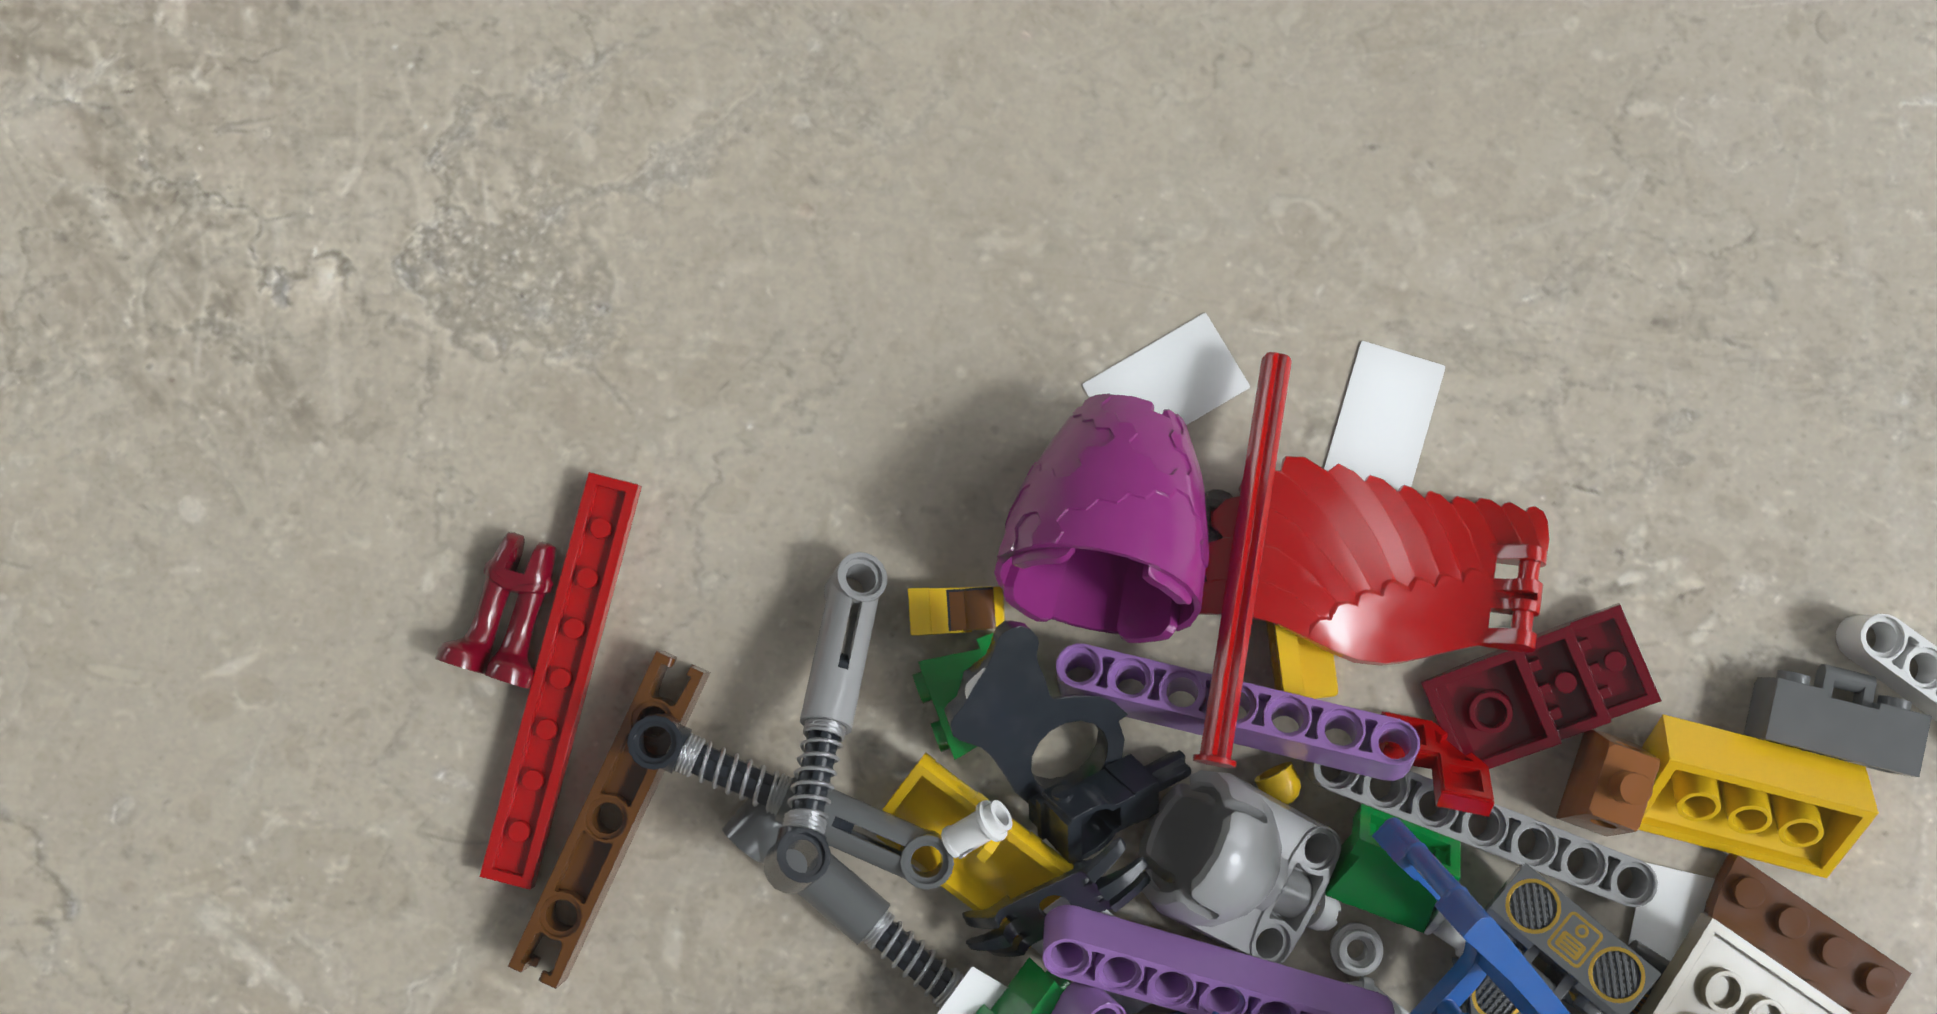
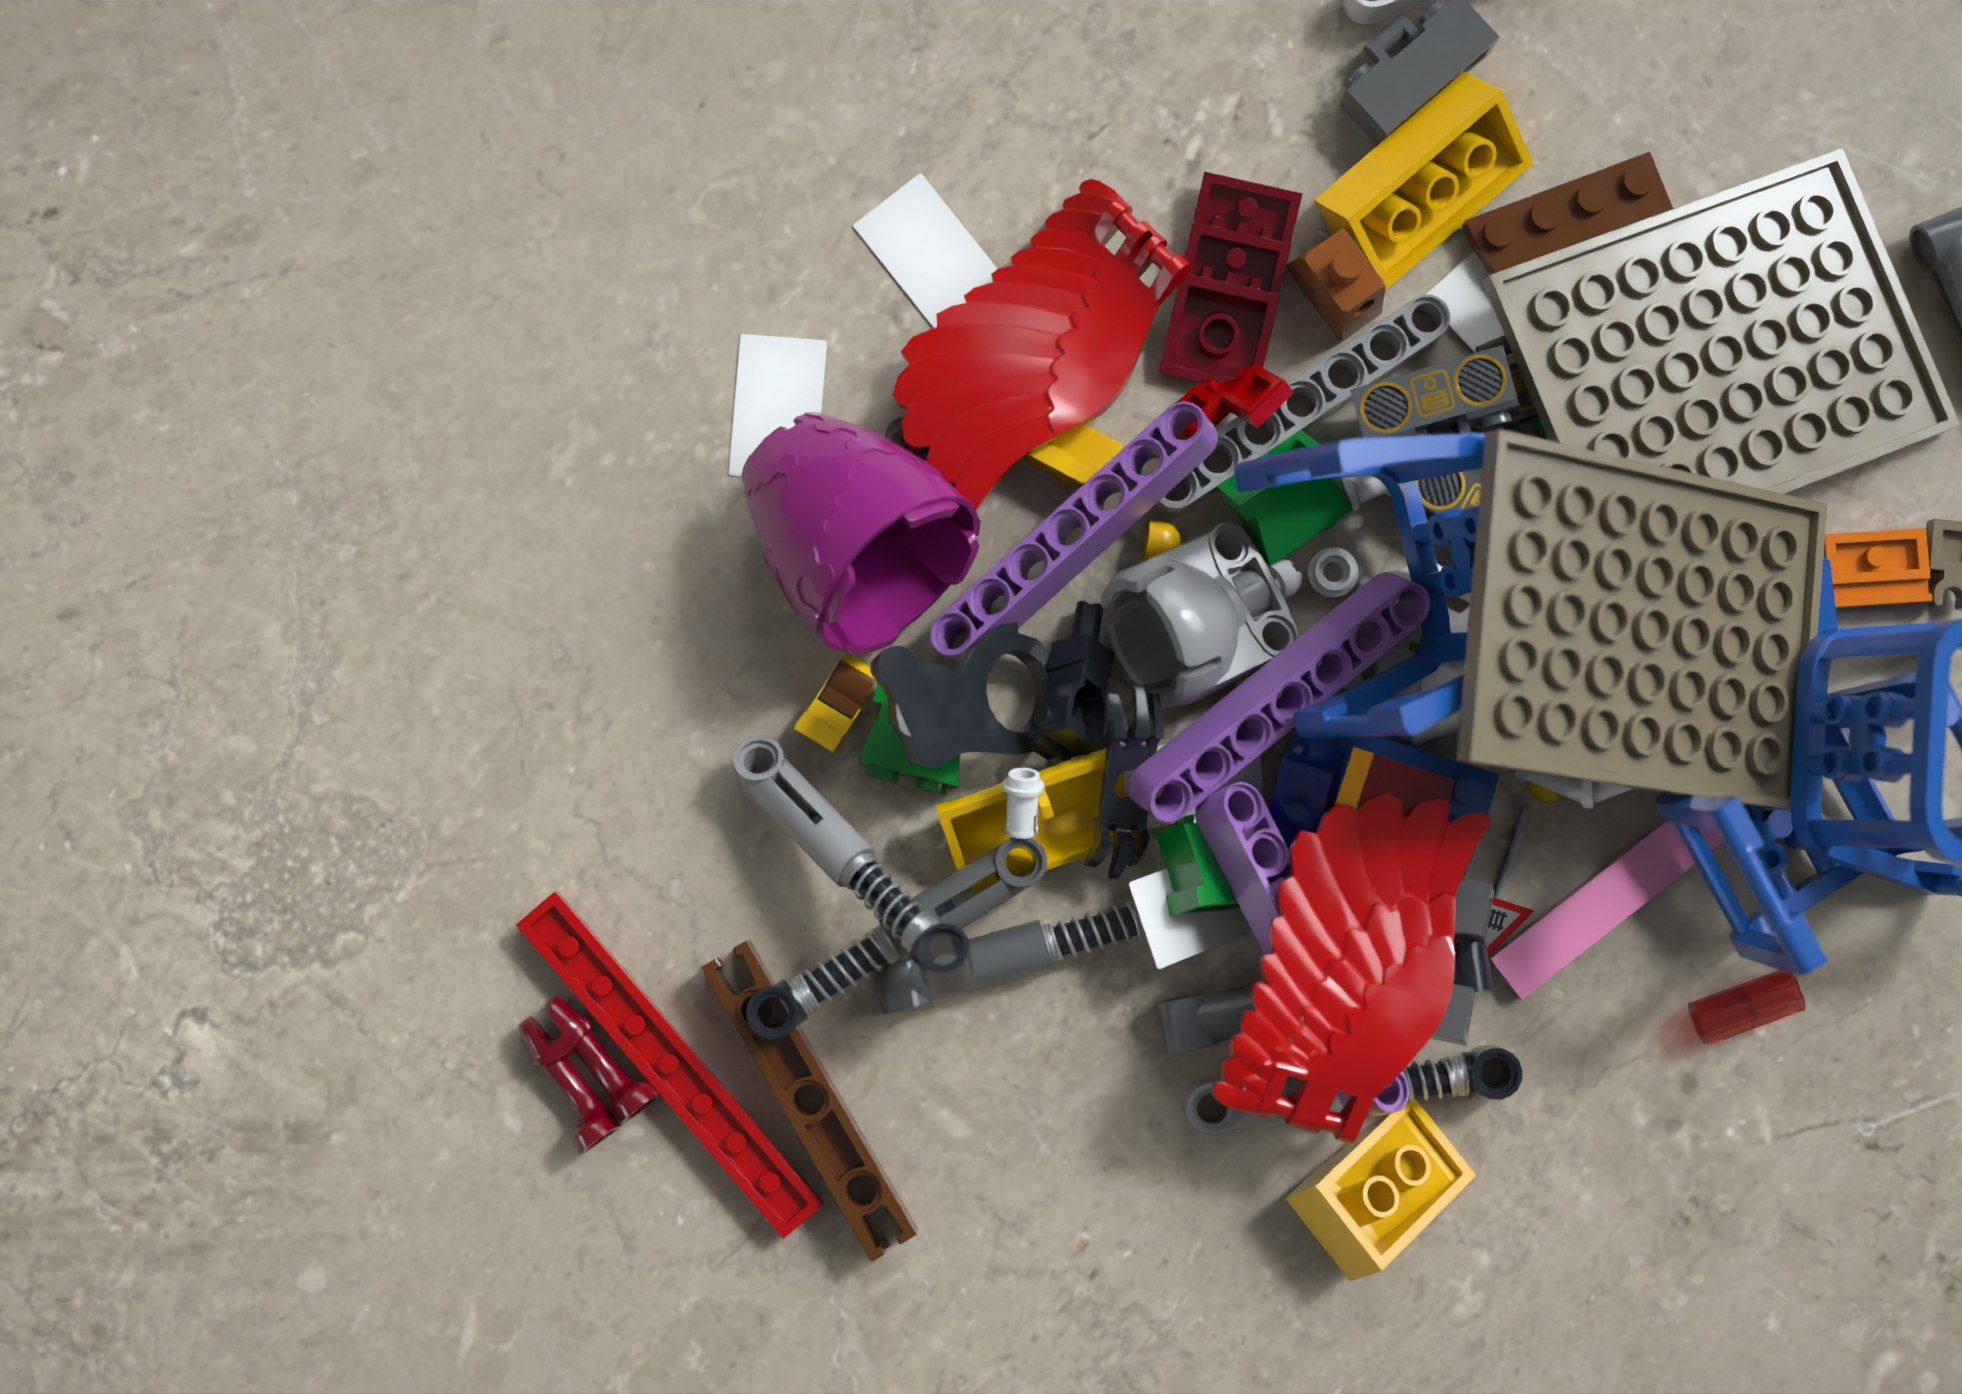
camera: 50 degrees left, 0 degrees up
red axle [1193,352,1292,768] -> none

